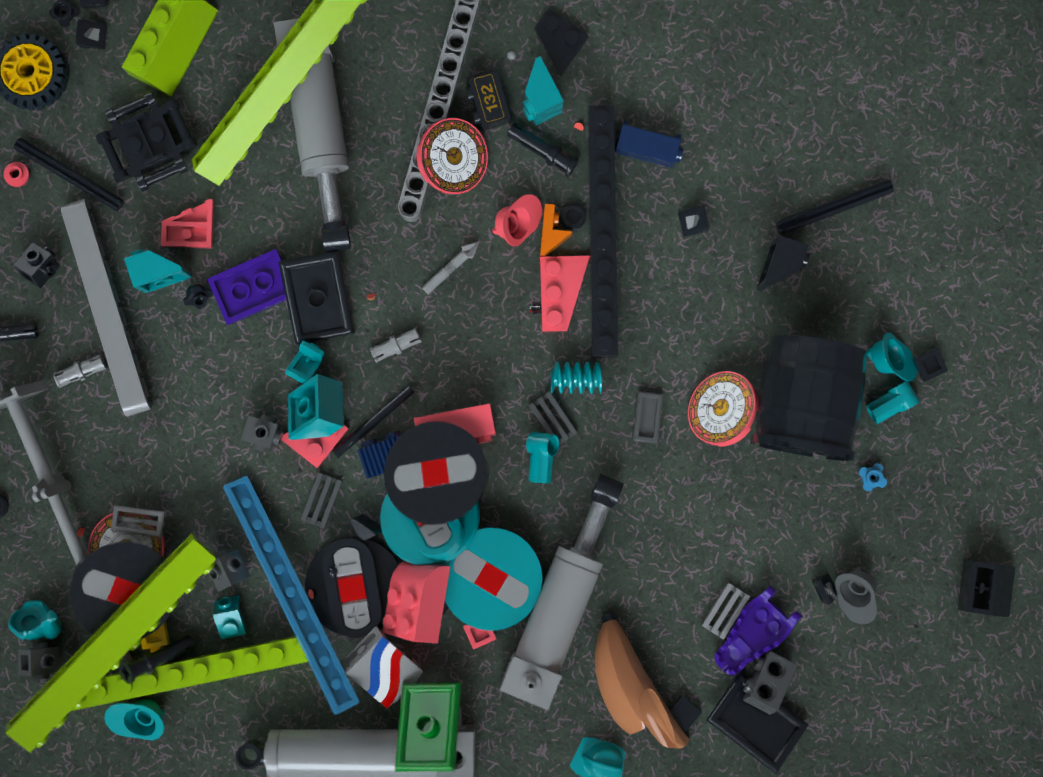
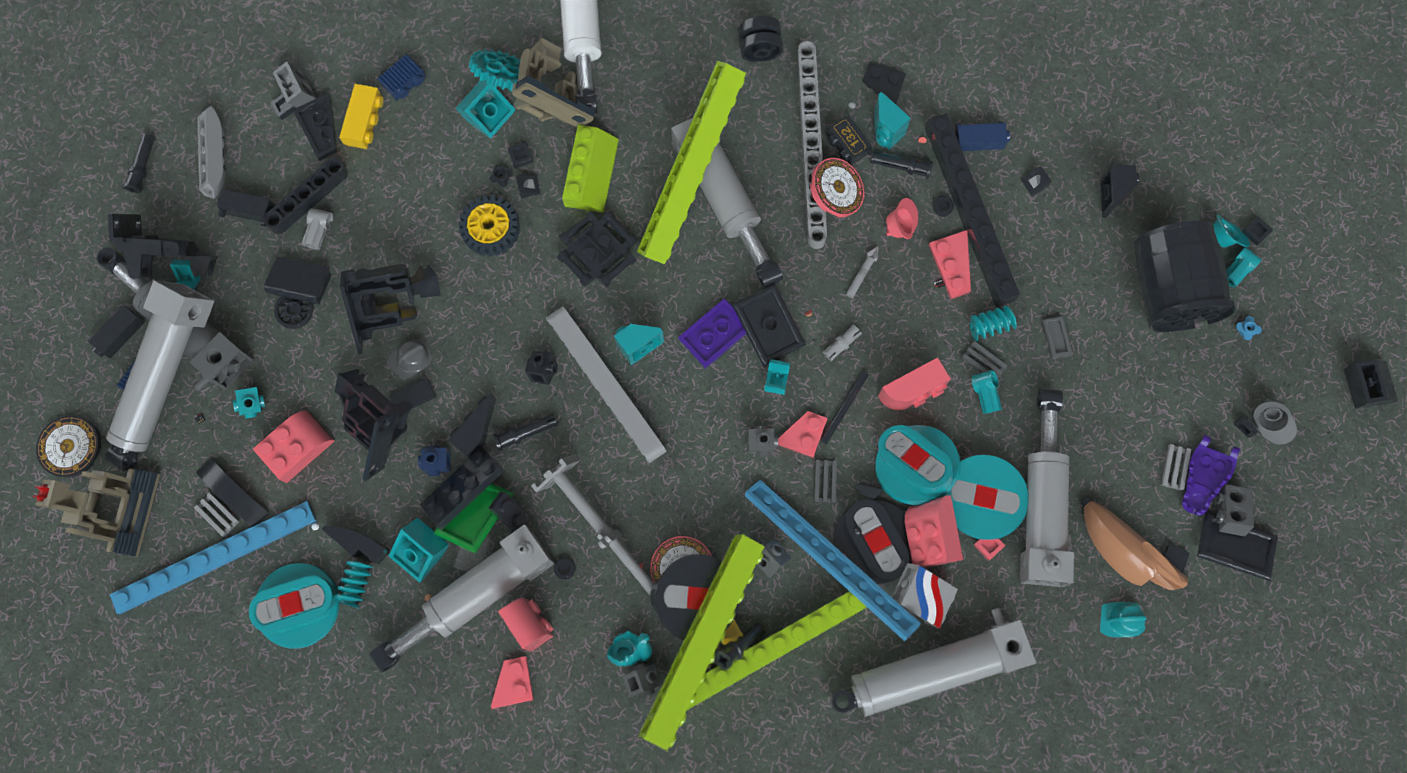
camera: 10 degrees left, 10 degrees down
coral plate [4,162,30,187] -> none
black axle [14,138,124,211] -> none
light grey pin [53,354,107,388] -> none
teal piece [104,699,165,740] -> none
light grey tile [111,505,166,537] -> none
coral wing [161,199,215,249] -> none
black plate [183,284,213,309] -> none
teal bracket [213,596,246,639] -> none
teal slope [288,374,344,440] -> none
dark blue brick [357,431,401,479] -> none
black piece [384,421,490,525] -> none
green piece [395,682,461,772] -> none
orange slope [540,204,573,257] -> none
tile [688,371,759,447] -> none
black axle [776,180,894,235] -> none

